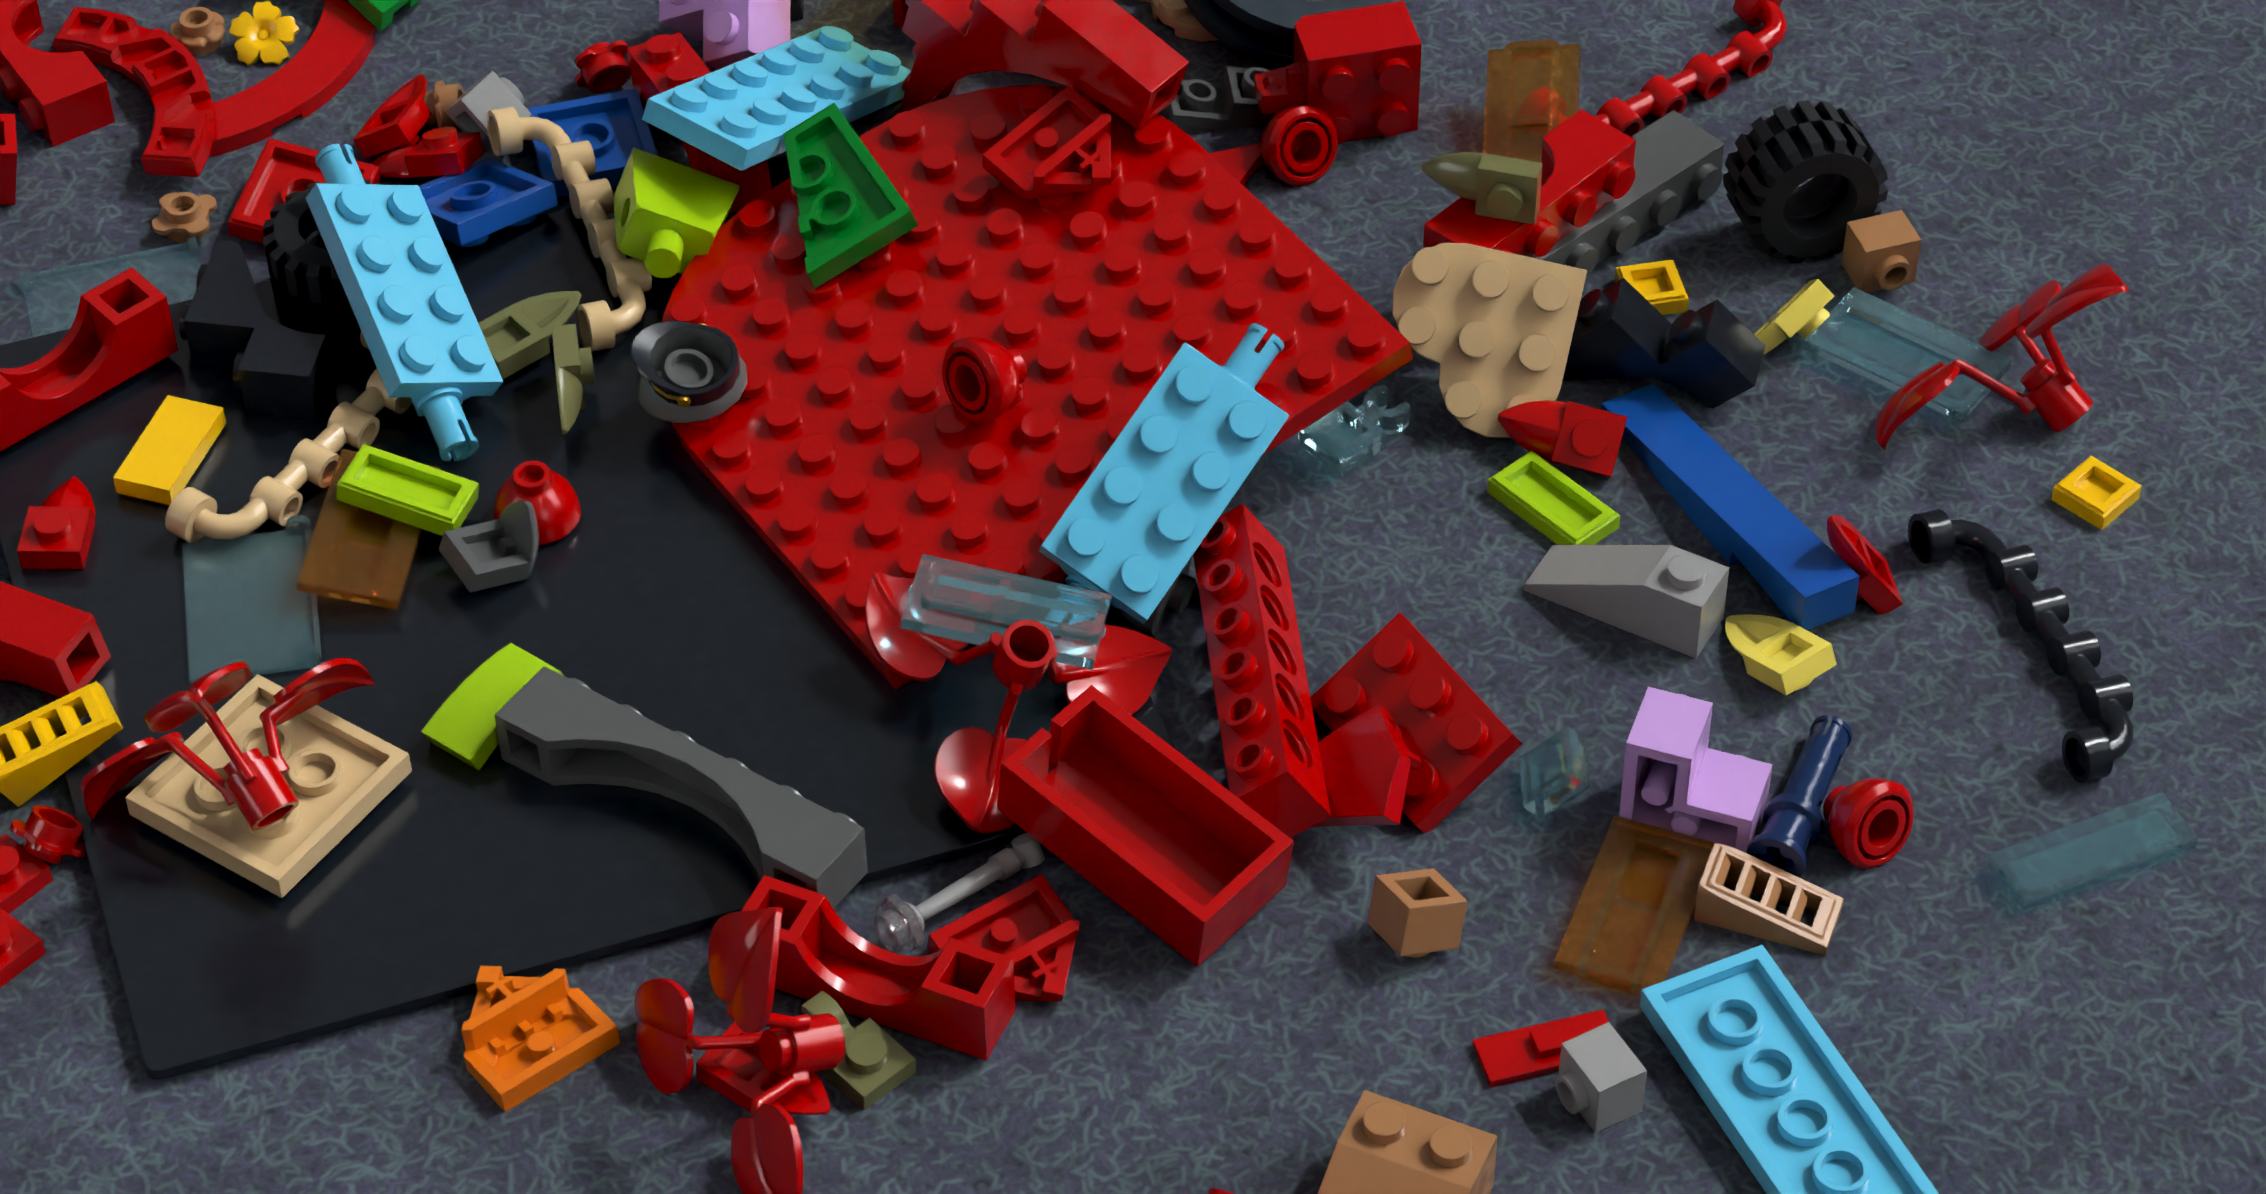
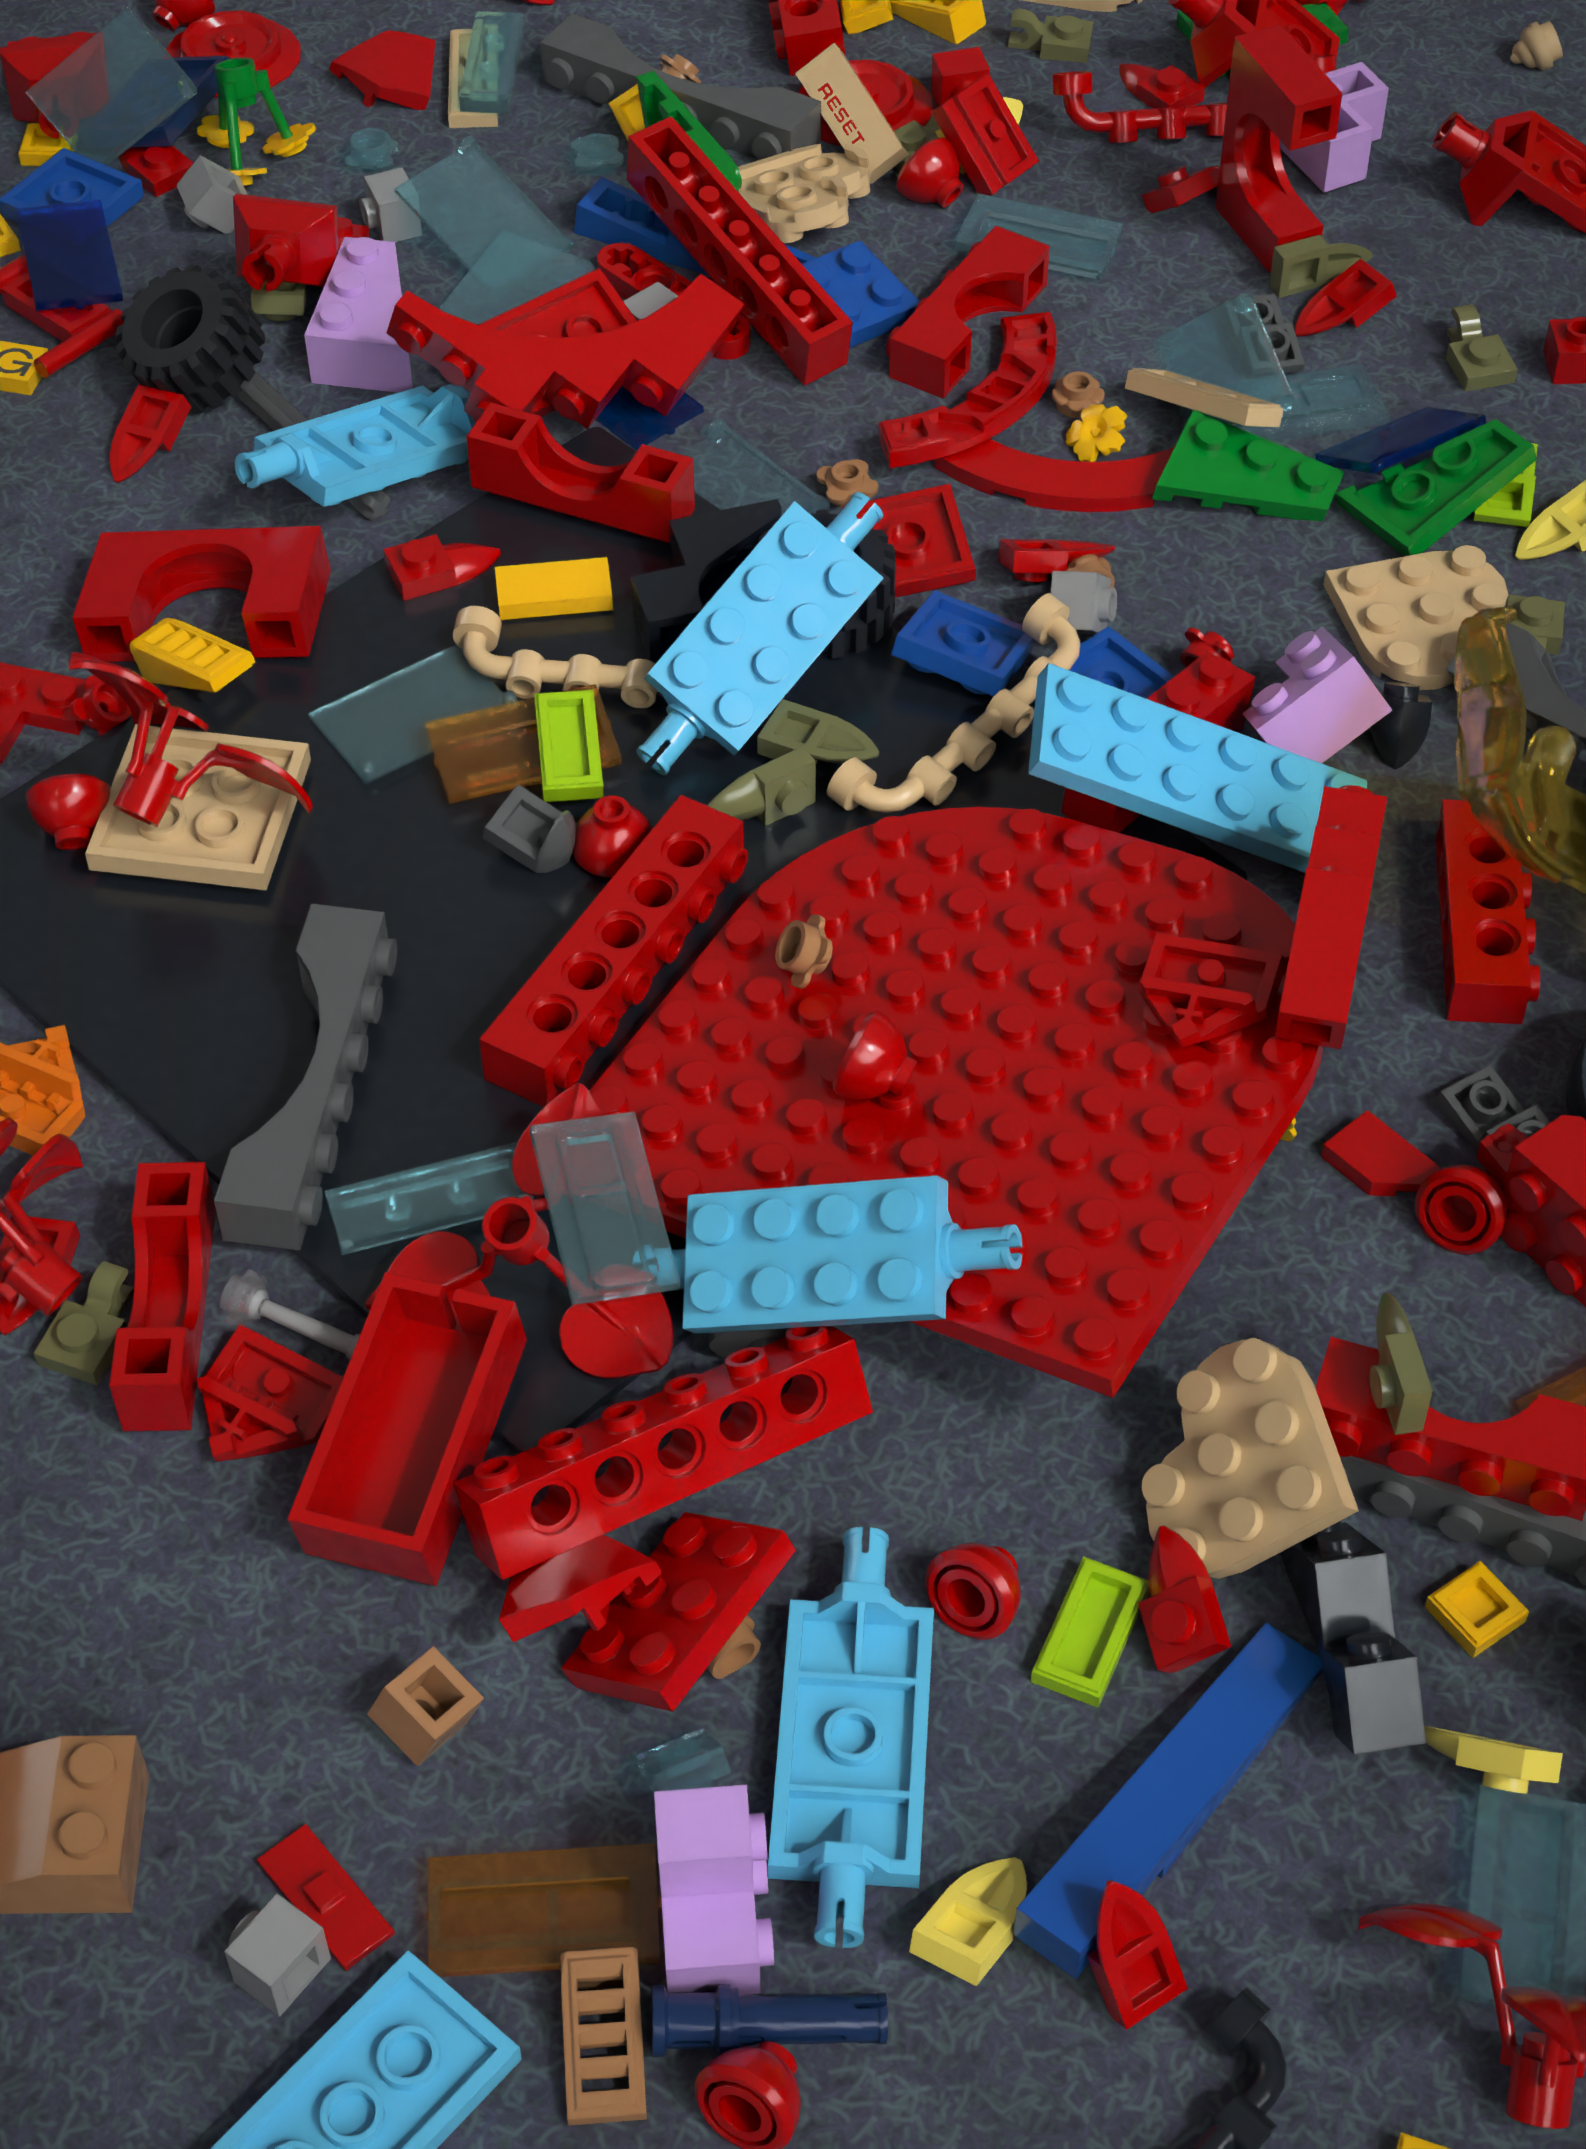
camera: 65 degrees right, 5 degrees up
red plate [370,127,485,178] -> none
lime slope [421,643,564,770] -> none
lime torso [613,147,740,278] -> none
dark grey piece [630,321,748,423] -> none
green wing [783,103,919,289] -> none
clear light blue plate [1298,385,1410,477] -> none
light grey slope [1524,545,1729,658] -> none
none -> red brick [25,774,111,850]
none -> clear light blue tile [325,1142,534,1255]
none -> red brick [479,795,748,1107]
none -> medium azure plate [768,1527,934,1948]
none -> medium nougat plate [775,914,833,989]
none -> red brick [925,1543,1021,1640]

